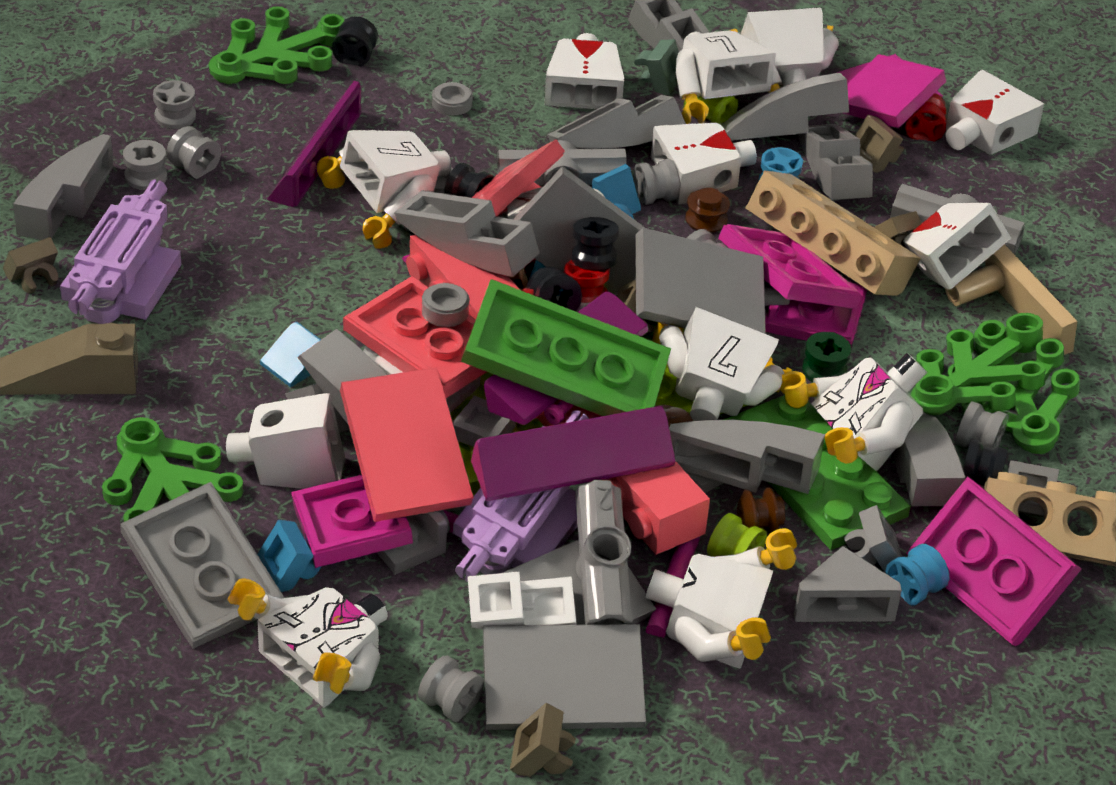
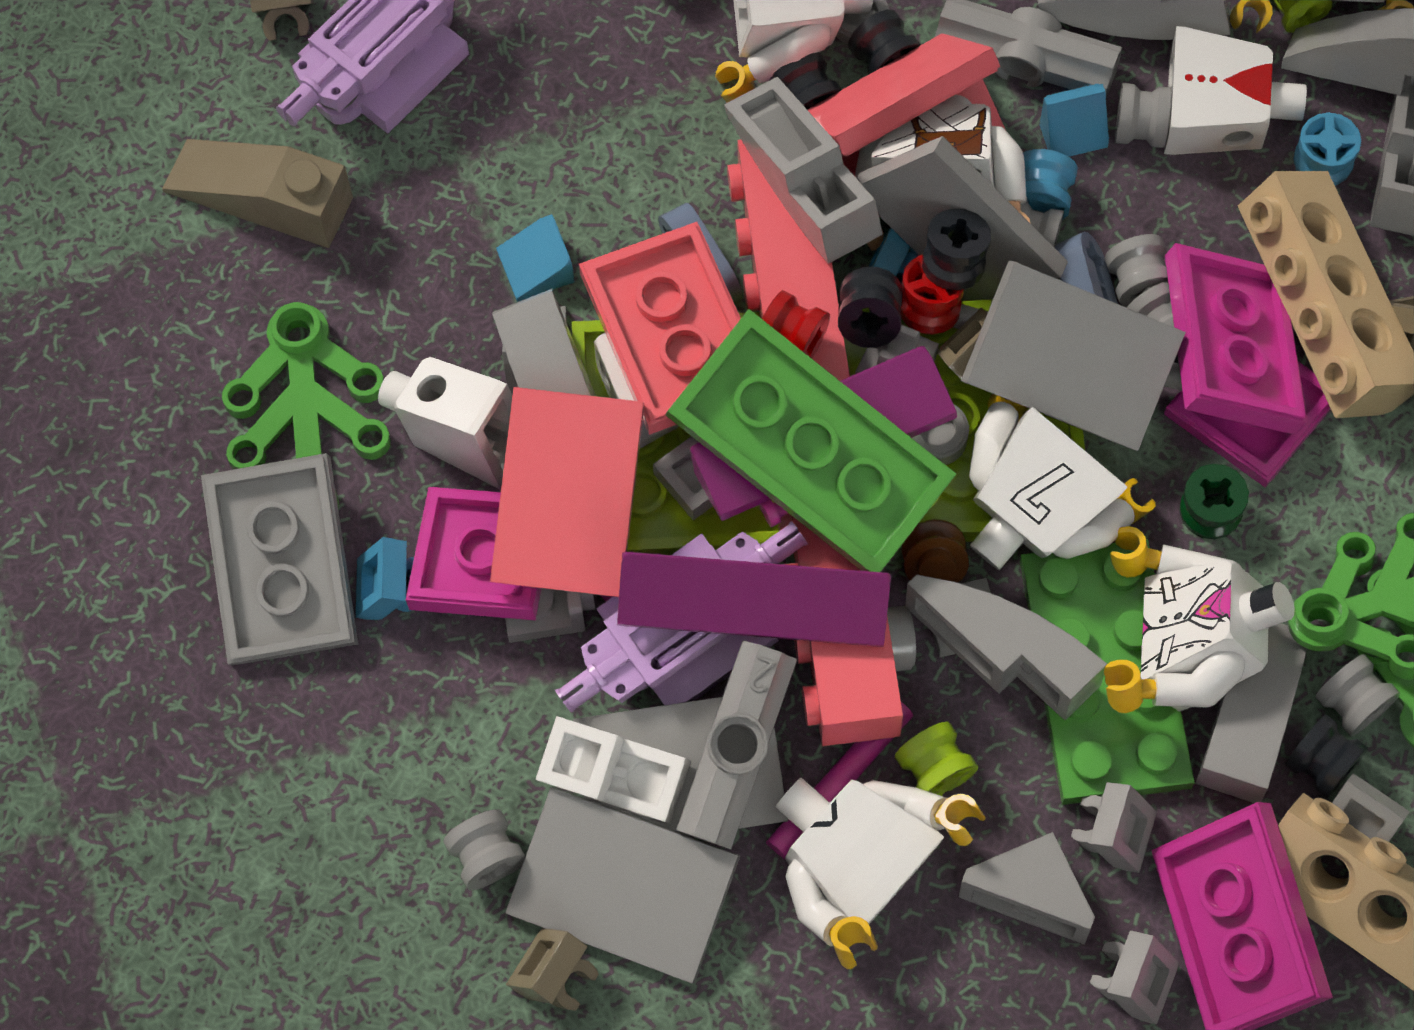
camera: 30 degrees right, 25 degrees up
white torso [227,578,388,707] -> none
light grey tile [422,283,470,327] -> none
reddish brown wheel [685,188,730,233] -> none
reddish brown wheel [737,487,785,534] -> none
dark azure wheel [886,544,950,606] -> none
none -> light grey tile [1090,930,1180,1025]

